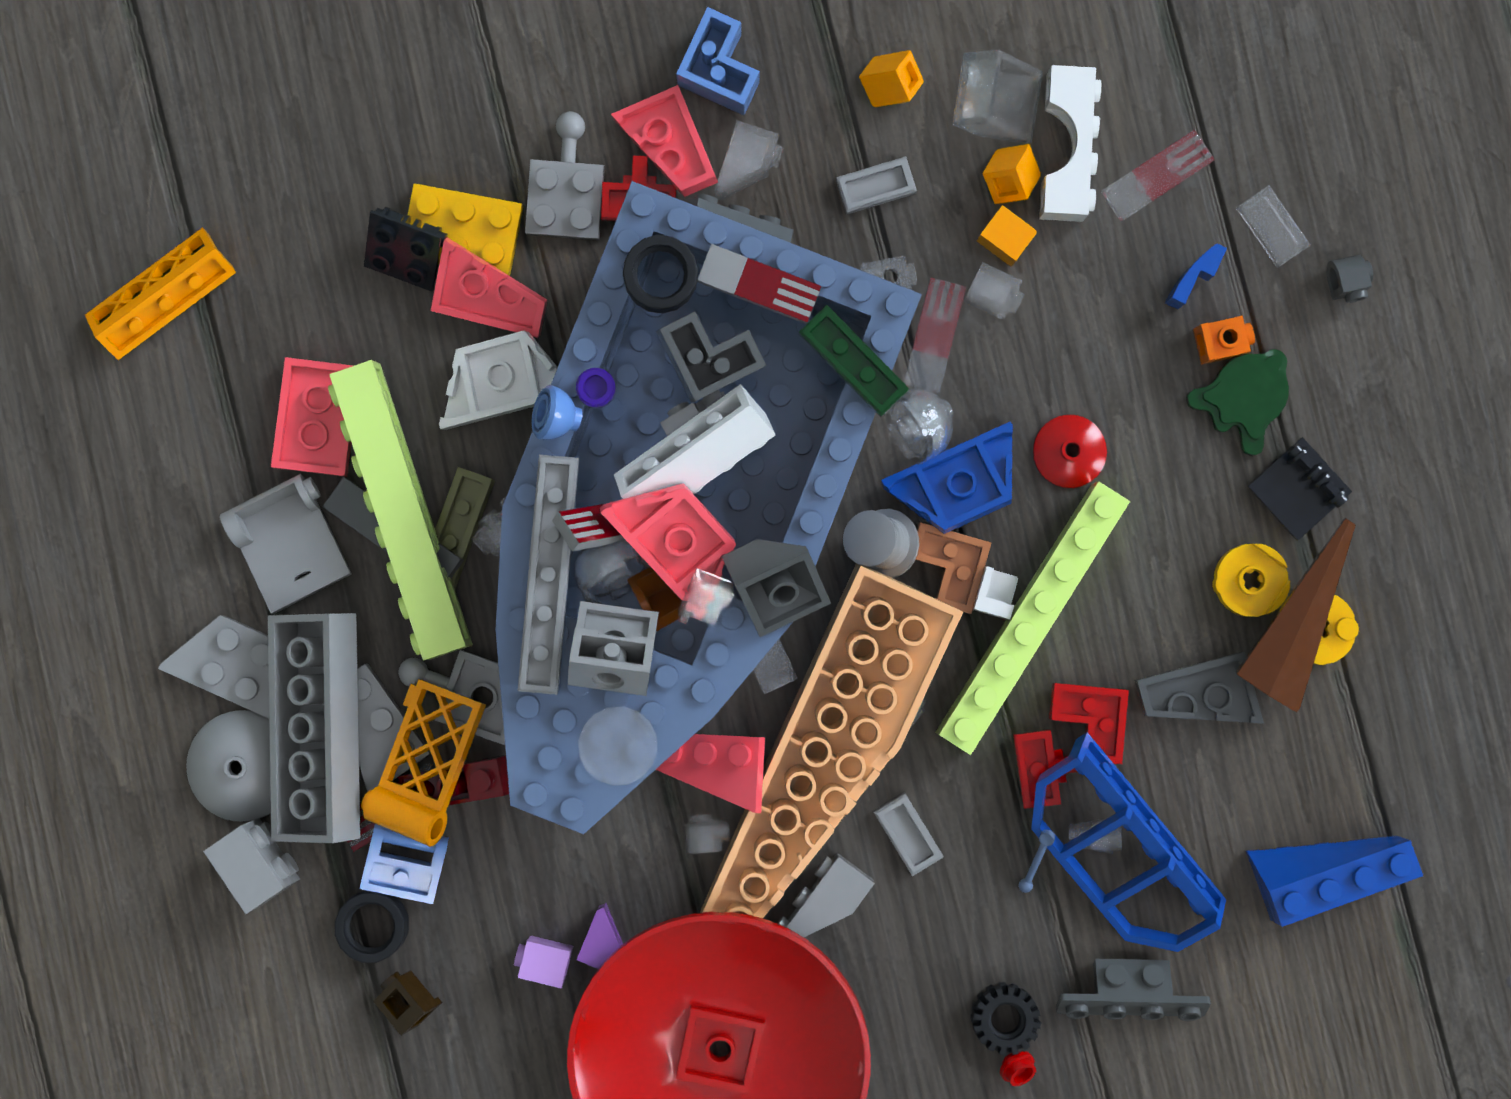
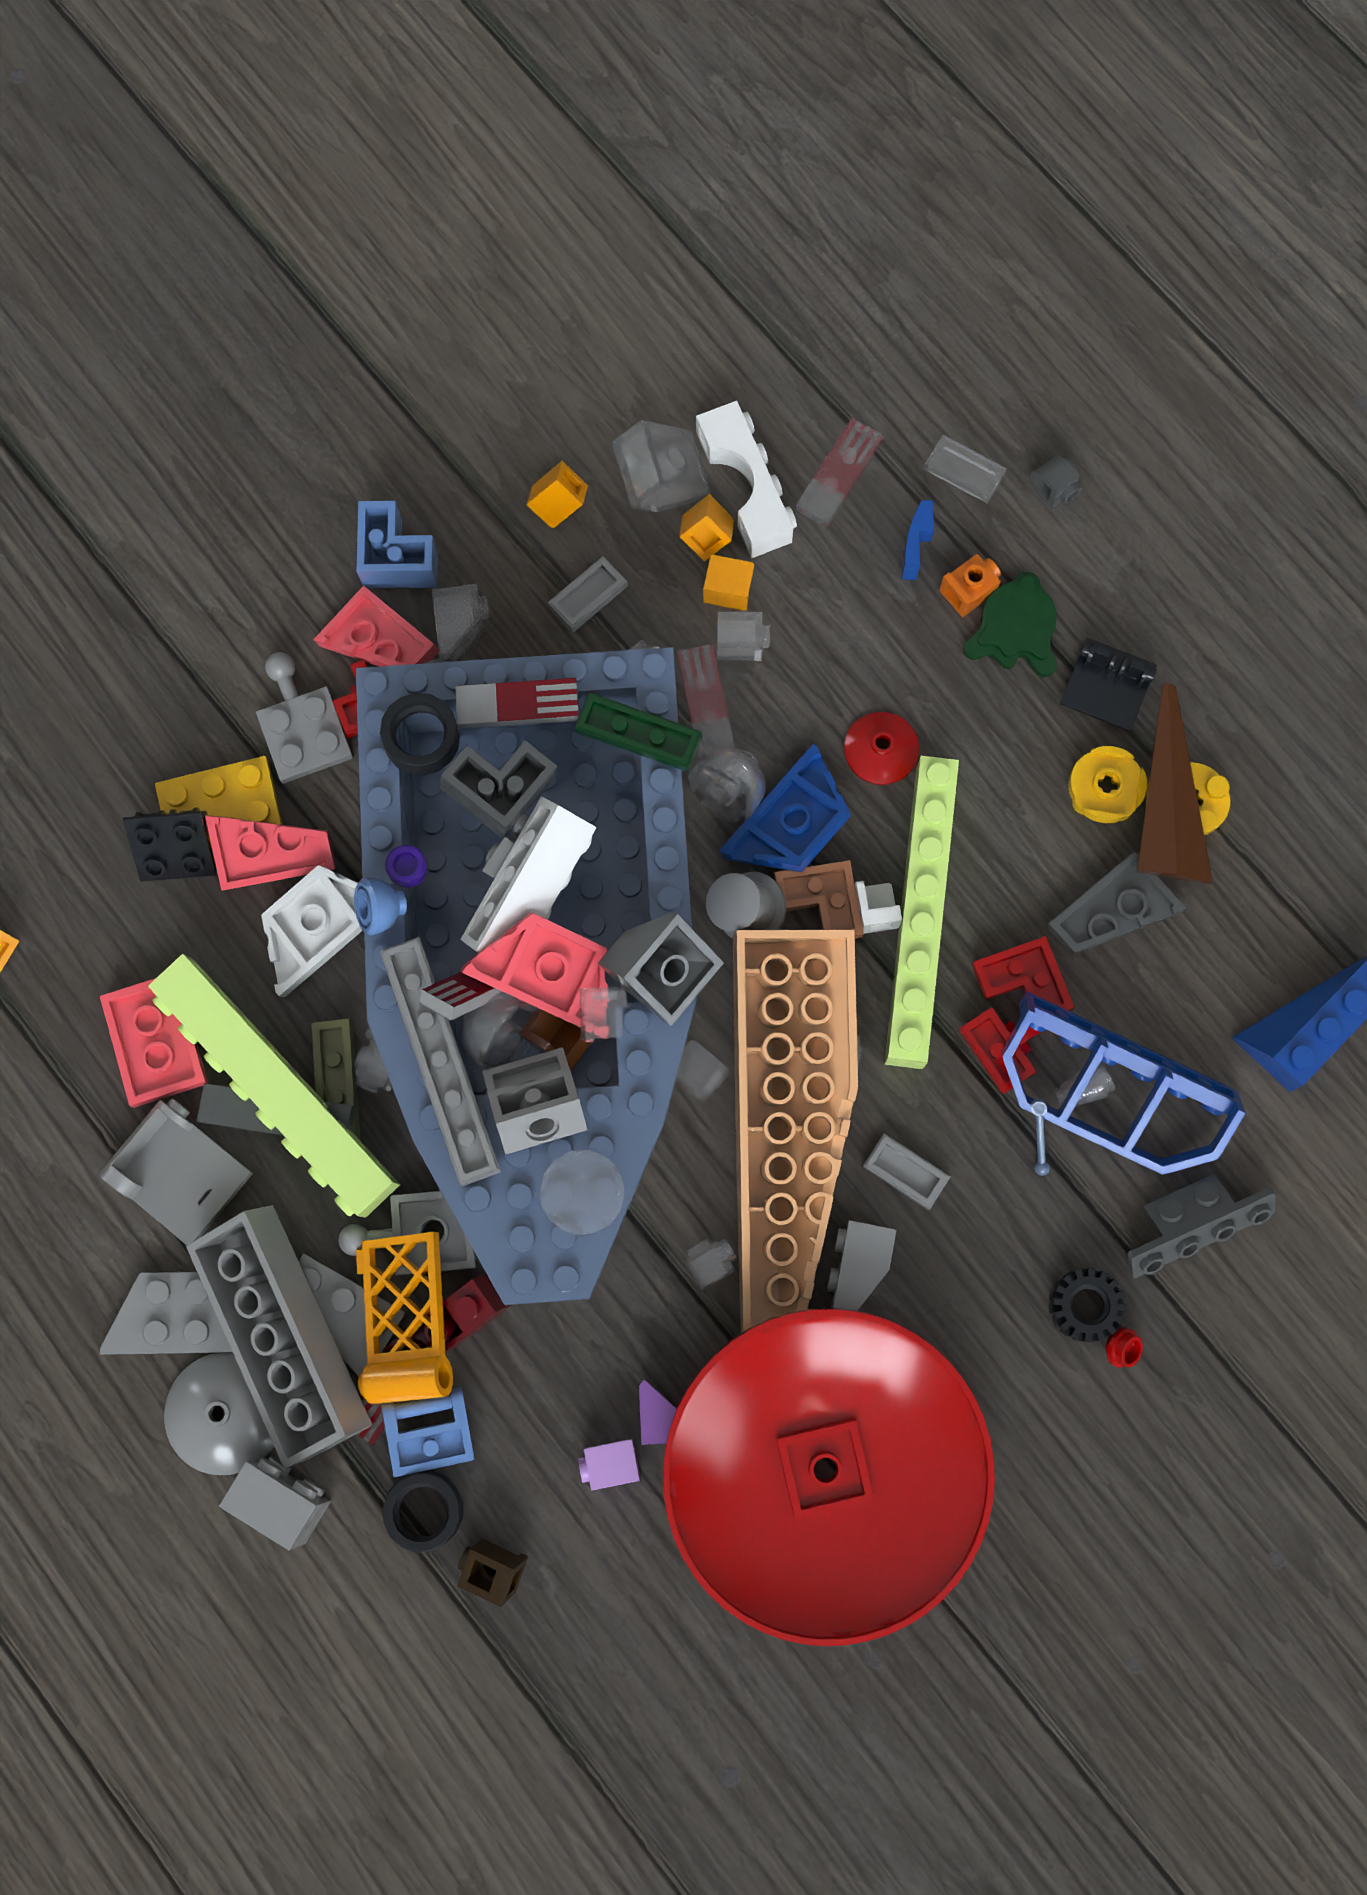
camera: 20 degrees left, 10 degrees down
coral wing [656,734,765,813] -> none

